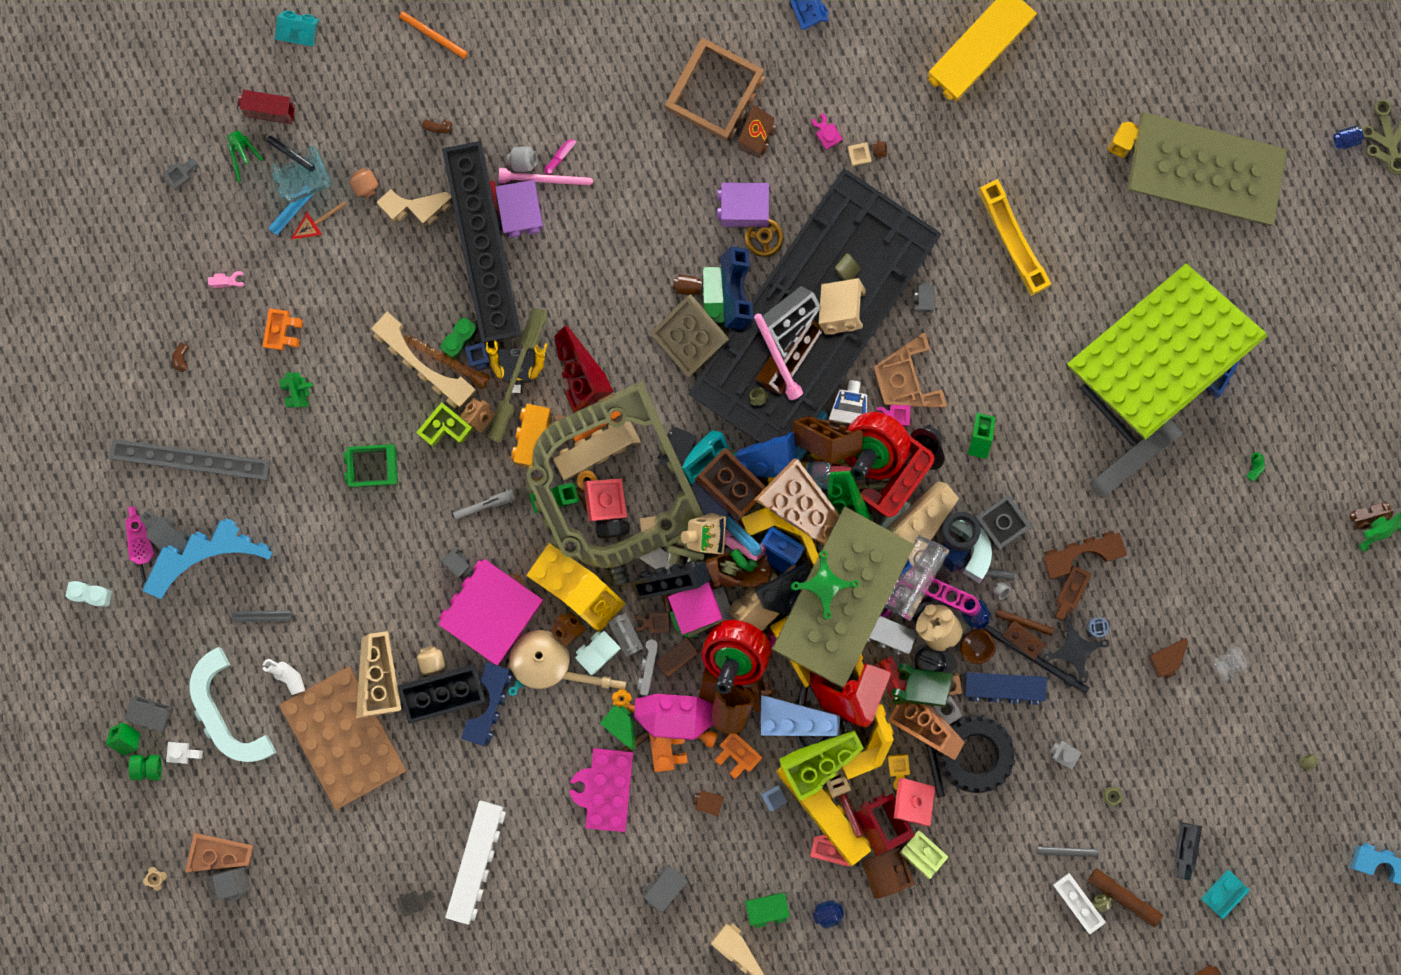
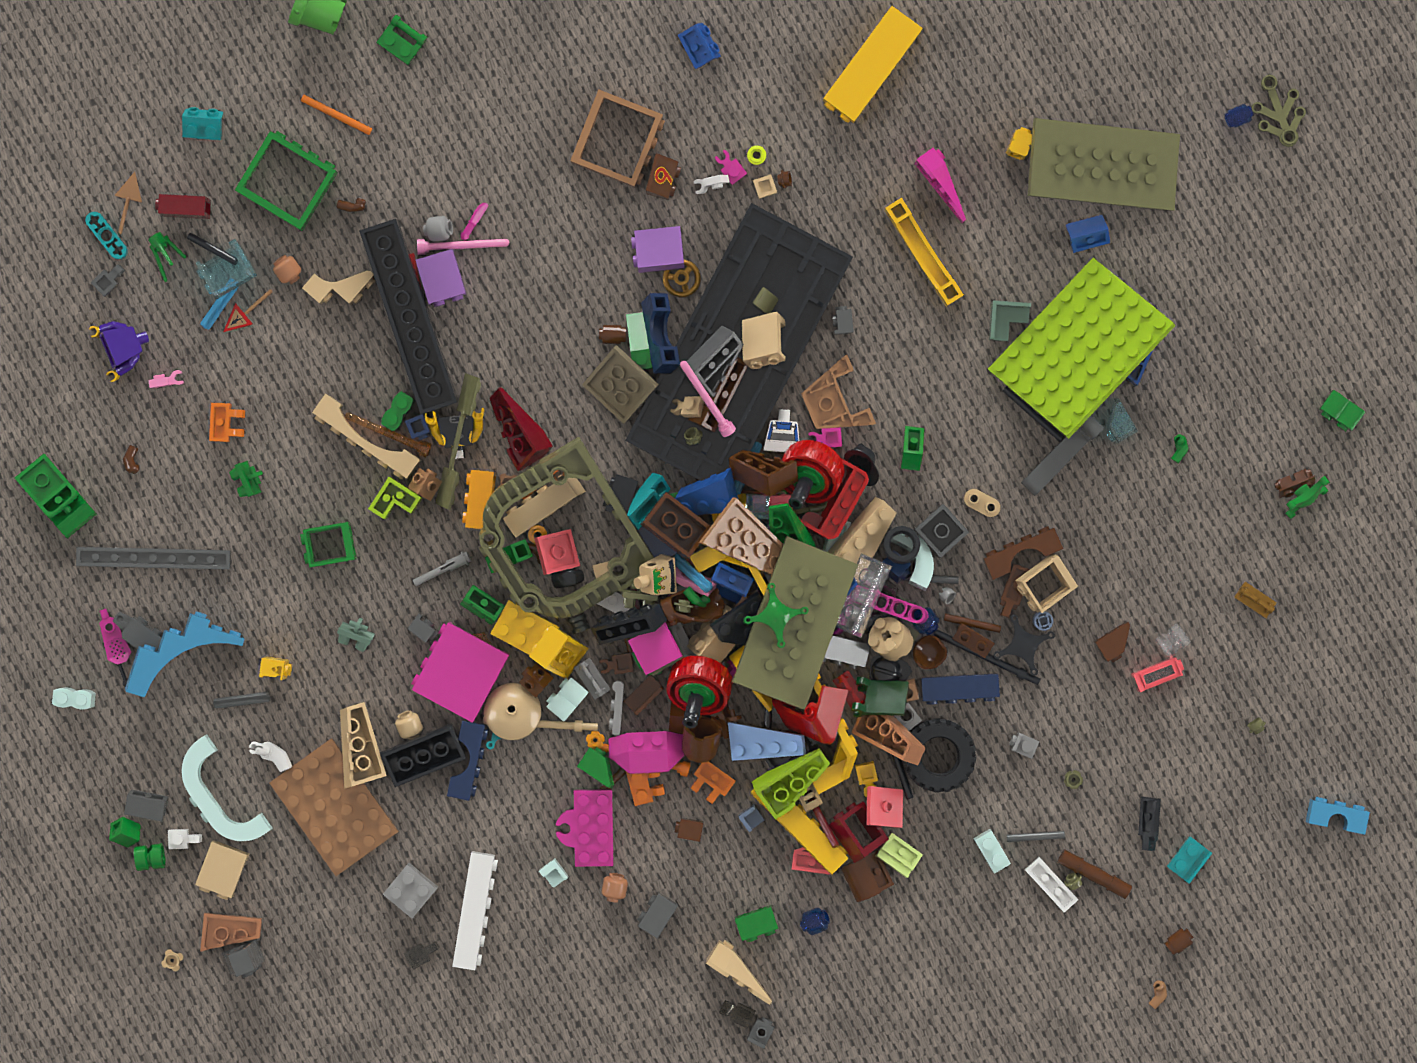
camera: 10 degrees left, 5 degrees up
none -> green piece [15,453,97,539]
none -> teal beam [86,212,128,260]
none -> dark purple torso [89,321,149,382]
none -> medium nougat piece [114,172,142,234]
none -> tan panel [195,840,250,900]
none -> green window [235,131,338,231]
none -> yellow hinge [259,657,292,680]
none -> sand green hips [337,618,375,652]
none -> light grey brick [383,863,438,918]
none -> green brick [459,585,505,625]
none -> light aqua panel [539,858,569,887]
none -> nougat head [602,873,628,903]
none -> tan plate [670,396,704,417]
none -> white plate [694,175,729,194]
none -> neon yellow plate [747,146,766,165]
none -> dark pink wedge [914,148,966,223]
none -> tan plate [964,489,1000,517]
none -> light aqua brick [973,829,1011,874]
none -> sand green panel [989,300,1031,341]
none -> tan window [1015,554,1078,613]
none -> blue panel [1066,215,1110,253]
none -> clear light blue slope [1106,398,1138,444]
none -> coral window [1131,657,1184,693]
none -> pearl gold hinge [1234,582,1277,618]

